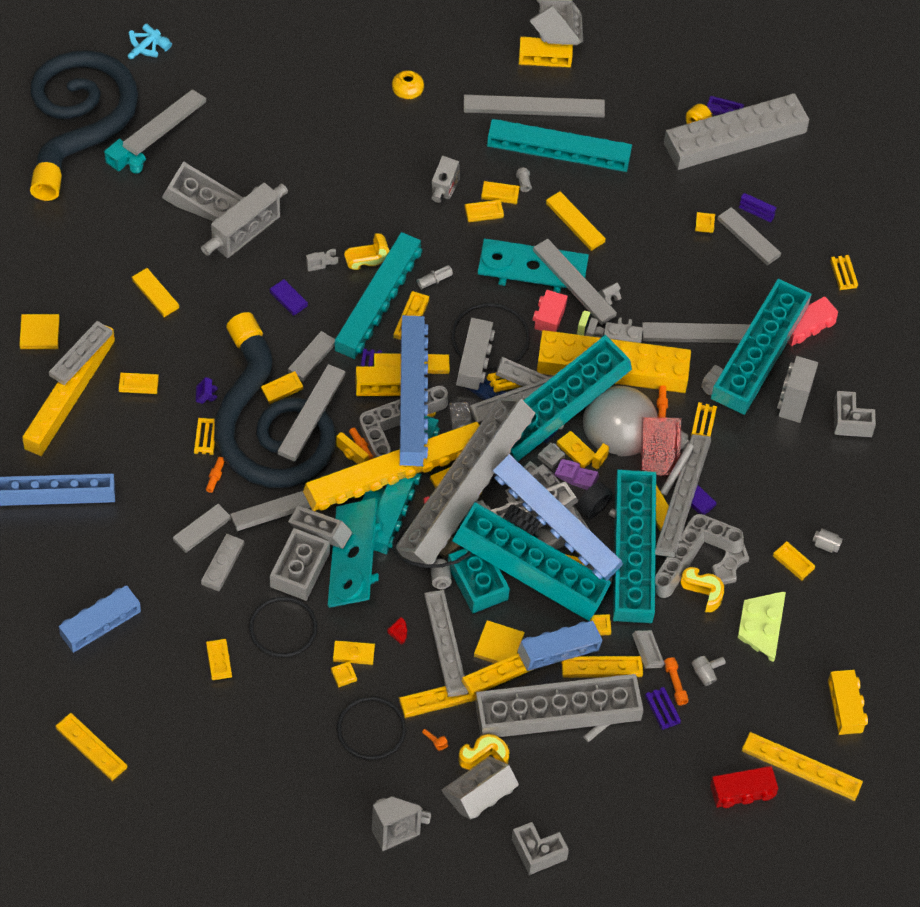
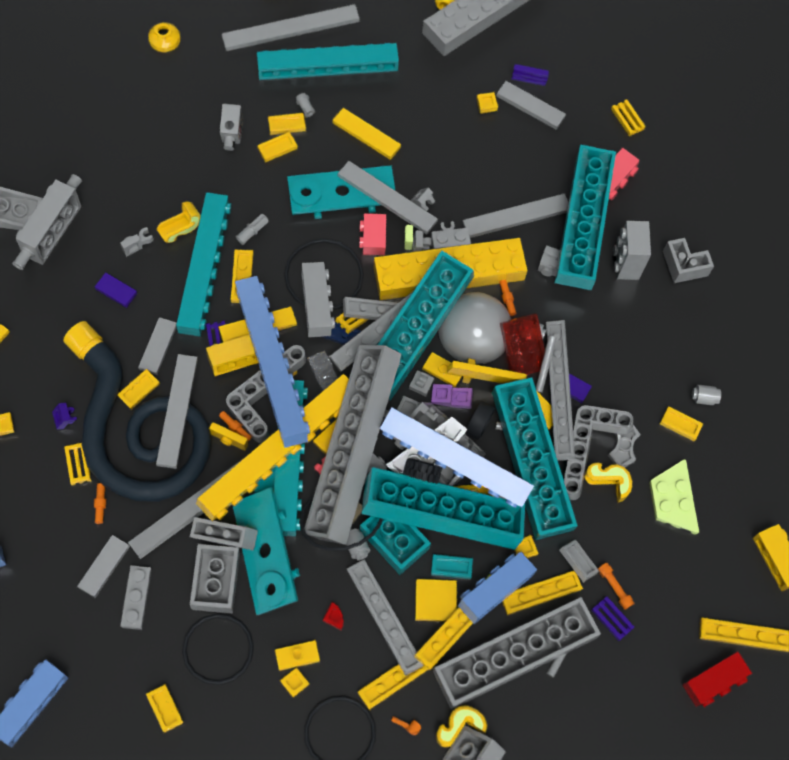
camera: 20 degrees left, 10 degrees up
yellow tile [691,402,717,436] -> none
light grey piece [691,656,725,686] -> none
none -> teal tile [431,554,473,580]
none -> yellow tile [447,361,527,384]

